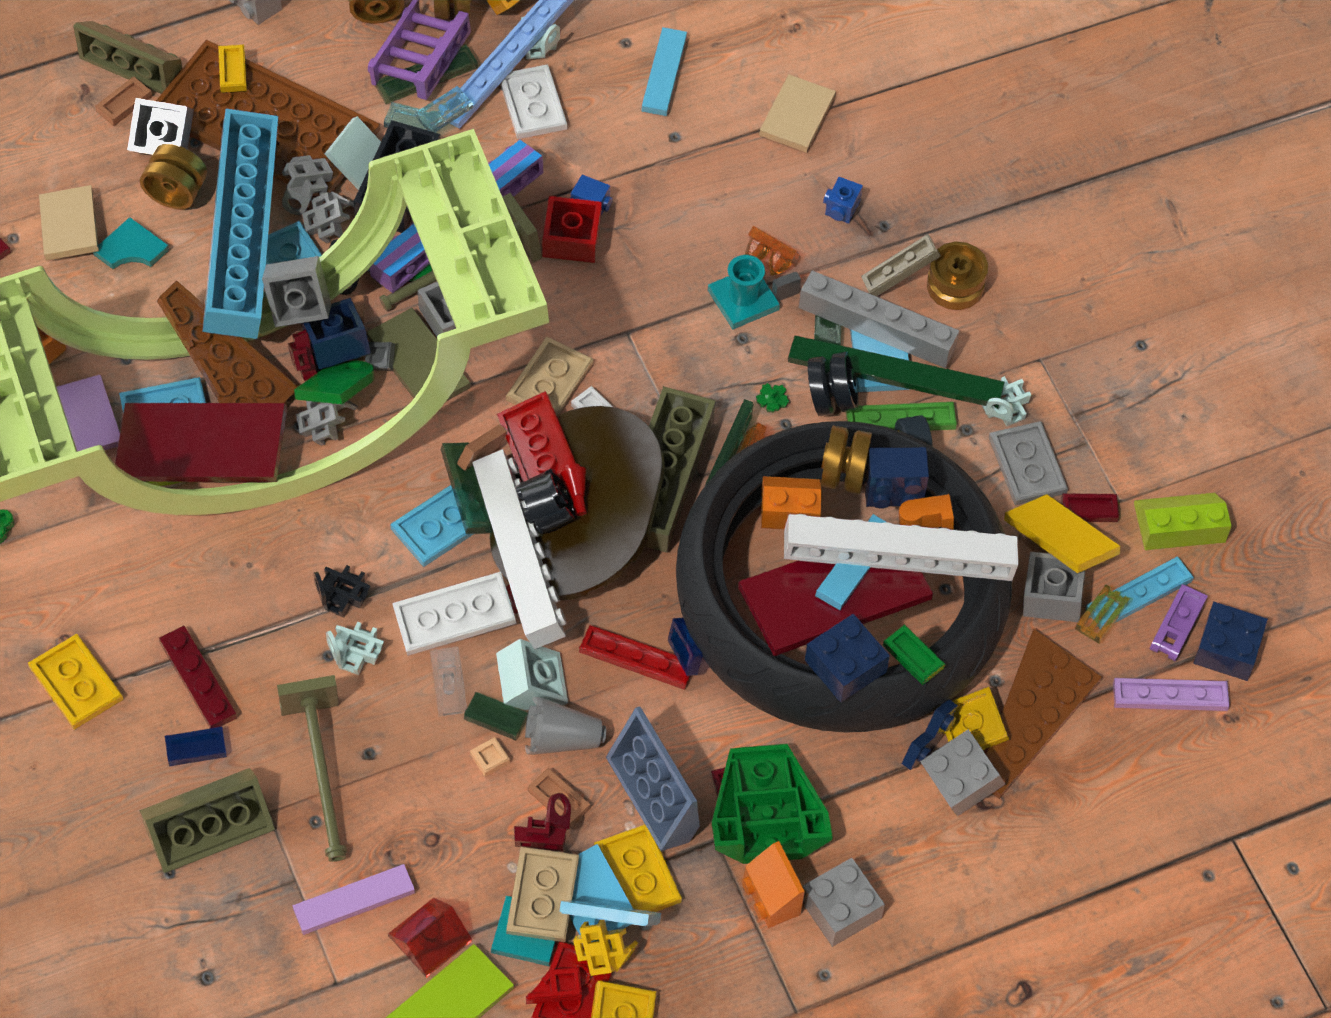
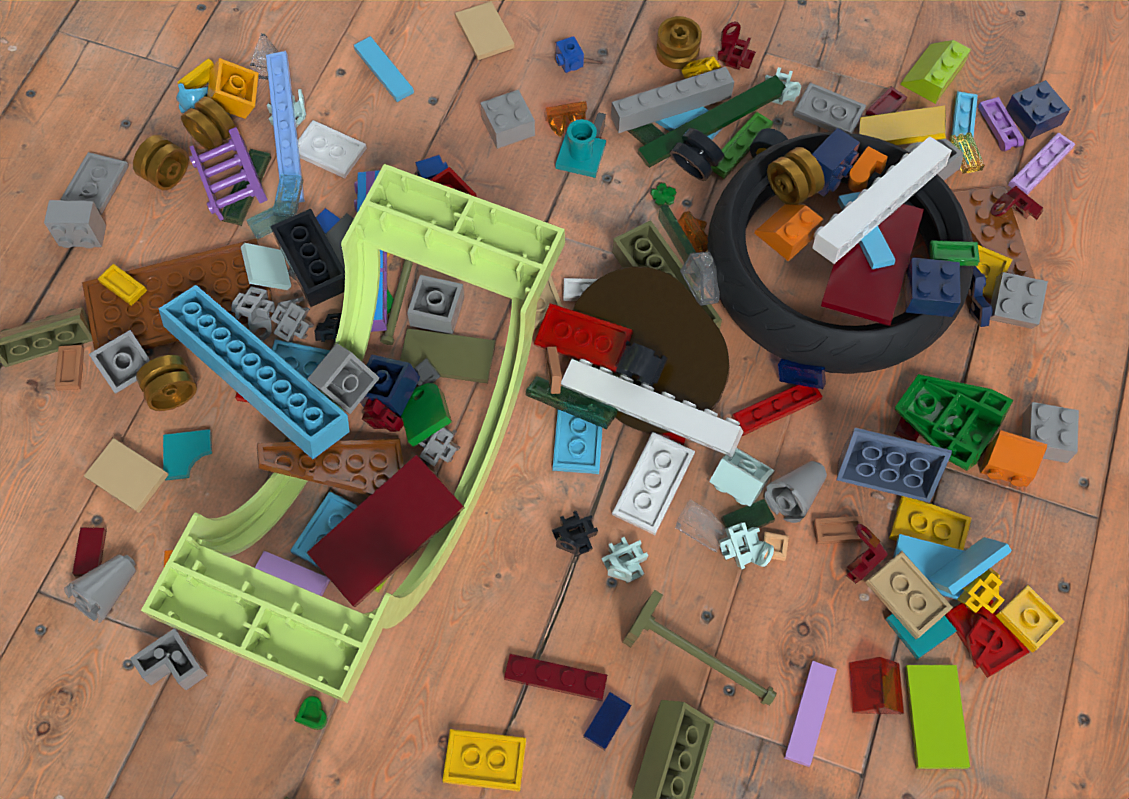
camera: 45 degrees left, 5 degrees up
red cone [559,463,587,516] -> none
dark tan tile [861,234,941,297] -> none
none -> light grey brick [480,89,535,149]
none -> clear slope [680,252,719,305]
none -> yellow piece [682,56,722,79]
none -> dark red piece [718,21,756,70]
none -> light aqua piece [718,522,774,569]
none -> dark red piece [991,186,1043,220]

